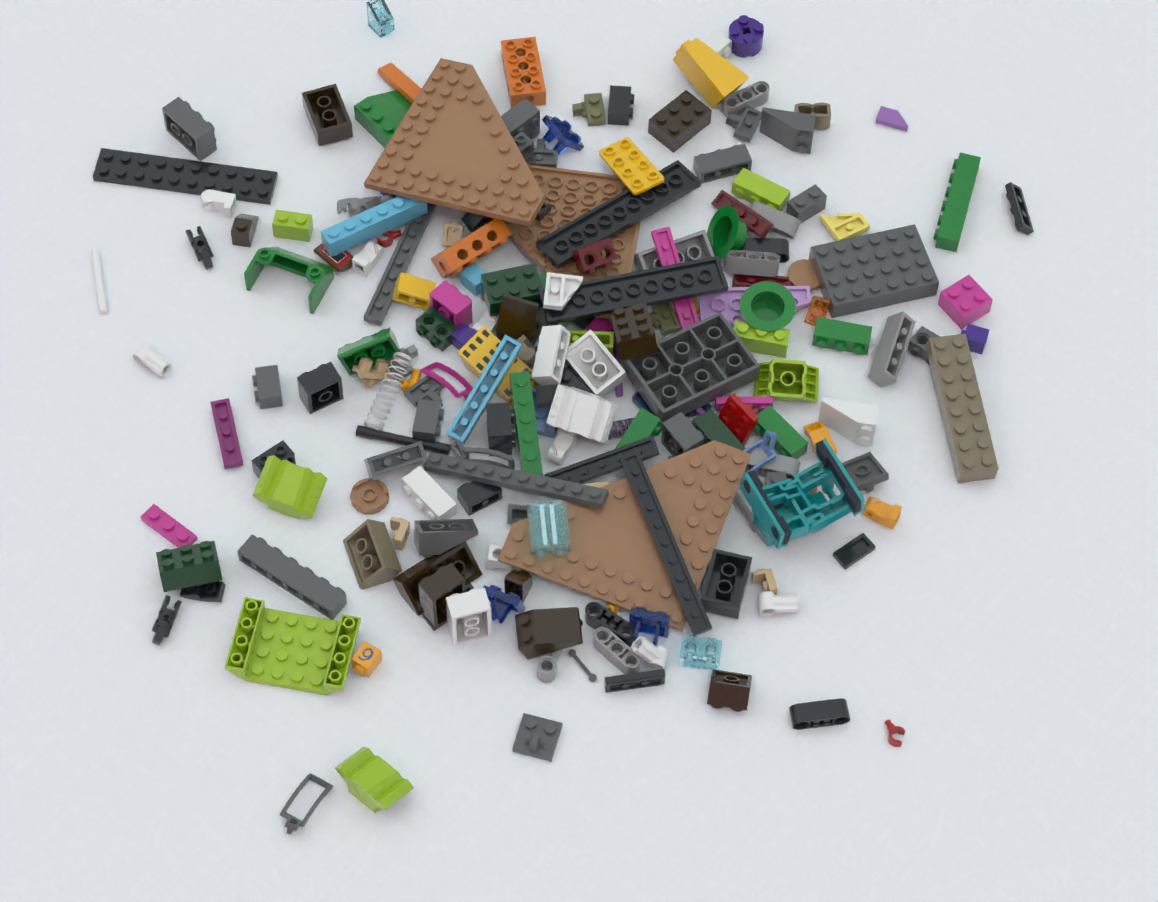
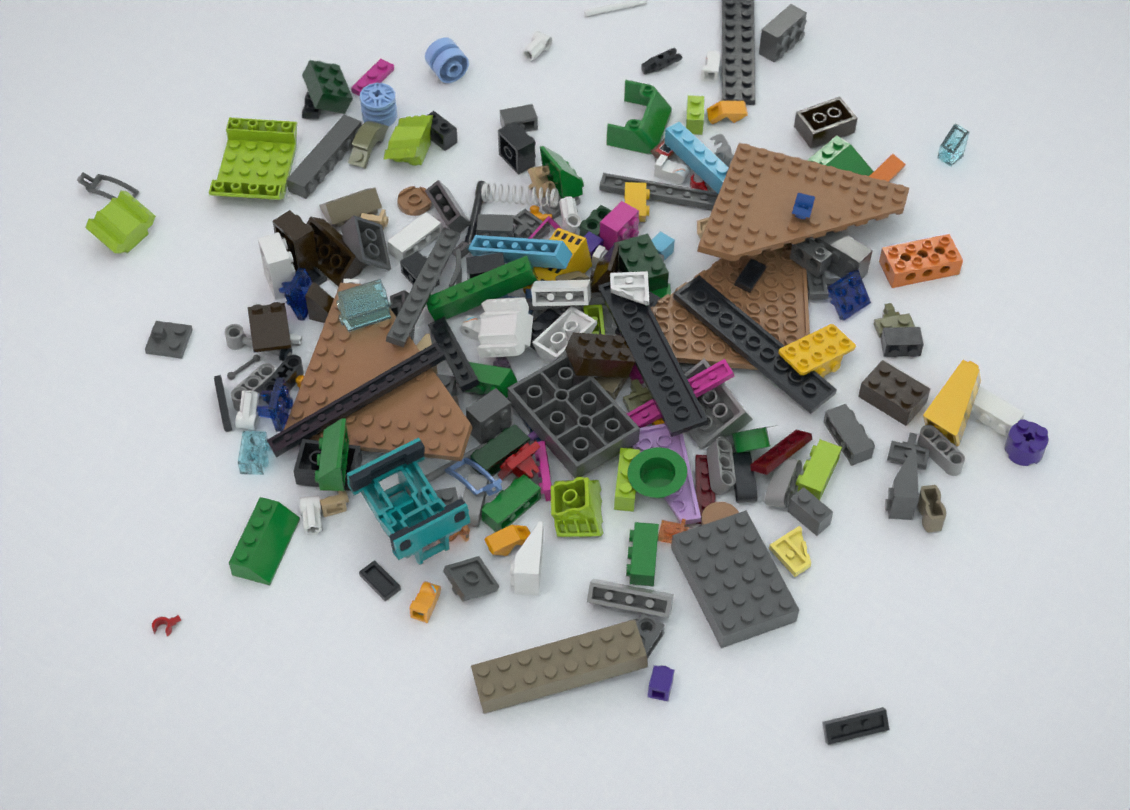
camera: 85 degrees right, 5 degrees down
black hinge [152,595,182,646] -> none
magenta plate [210,398,244,469] -> none
dark brown slope [231,214,259,248] -> none
light orange brick [351,641,382,678] -> none
orange brick [430,219,512,277] -> none
dark red brick [571,238,618,274] -> none
dark brown slope [707,669,752,712] -> none
black beam [789,698,850,730] -> none
medium lavender tile [875,106,908,132] -> none
green brick [933,152,981,252] -> none
dark pink brick [938,275,993,330] -> none
none -> green slope [229,497,300,585]
none -> green slope [315,418,350,491]
none -> olive arch [348,121,389,169]
none -> light blue wheel [360,83,397,126]
none -> light blue wheel [425,37,469,83]
none -> white piece [559,197,581,234]
none -> light orange slope [707,101,748,125]
none -> blue bracket [792,193,815,219]

